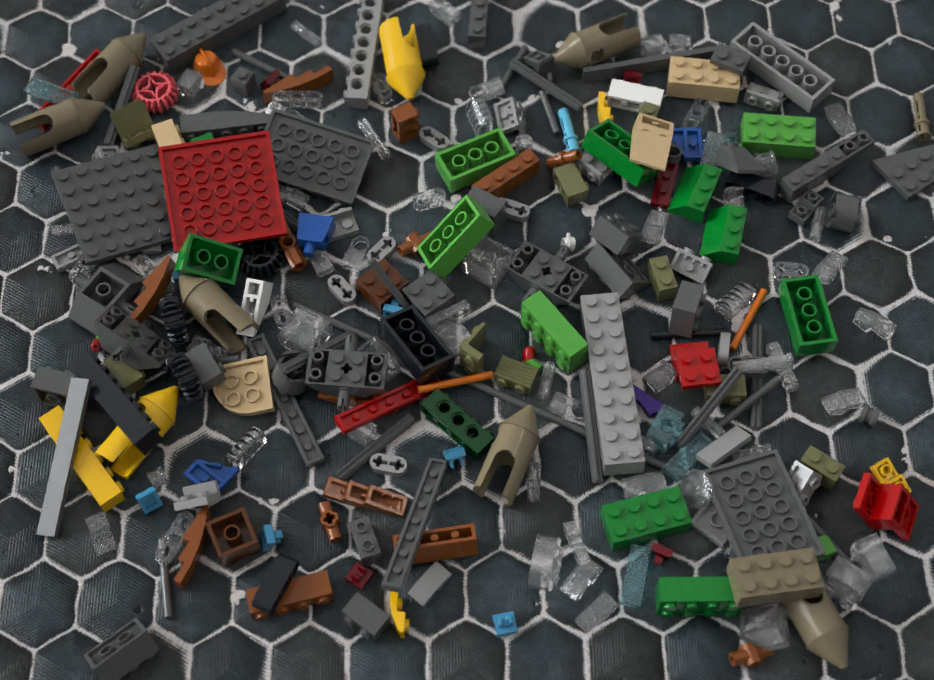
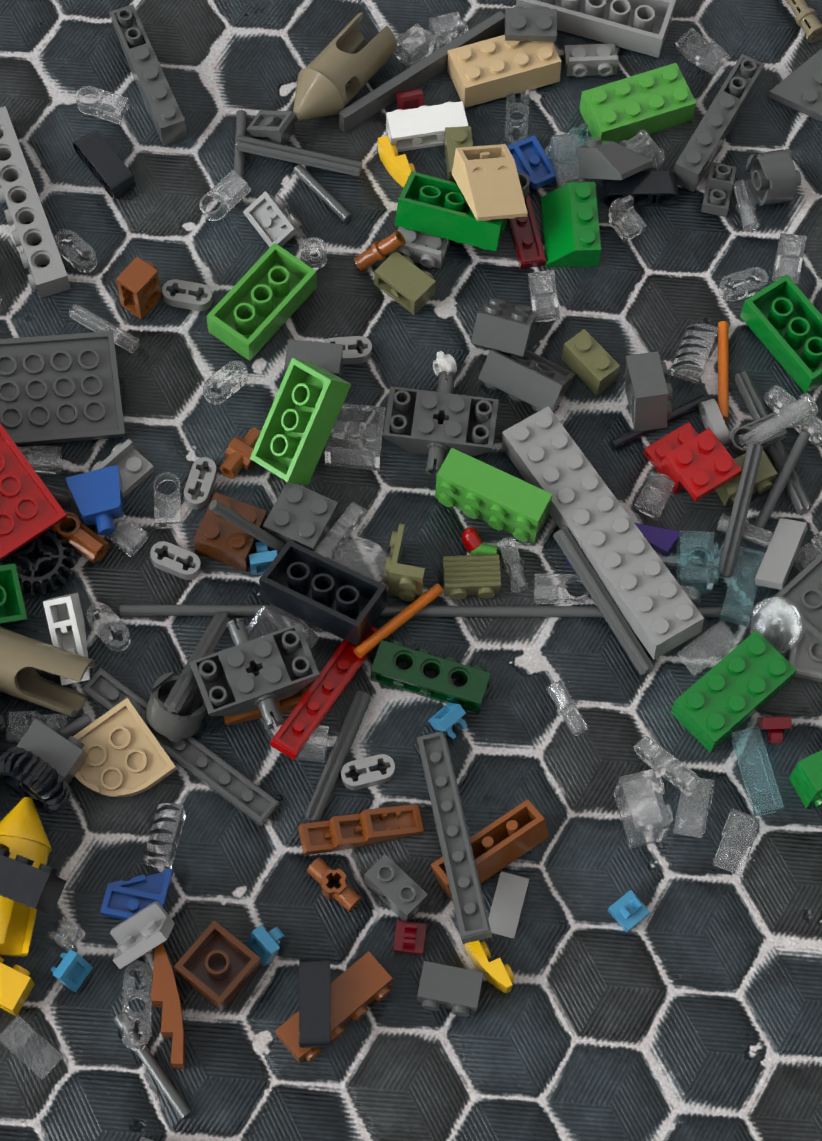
camera: 30 degrees left, 5 degrees up
clear brick [278,305,333,354] -> none
yellow piece [379,17,425,101] -> none
clear brick [465,93,494,137] -> none
dark orange brick [472,148,540,198] -> none
dark tan piece [473,405,540,507] -> none
medium azure pin [558,108,582,153] -> none
light grey bracket [670,247,714,285] -> none
green slope [699,205,747,266] -> none

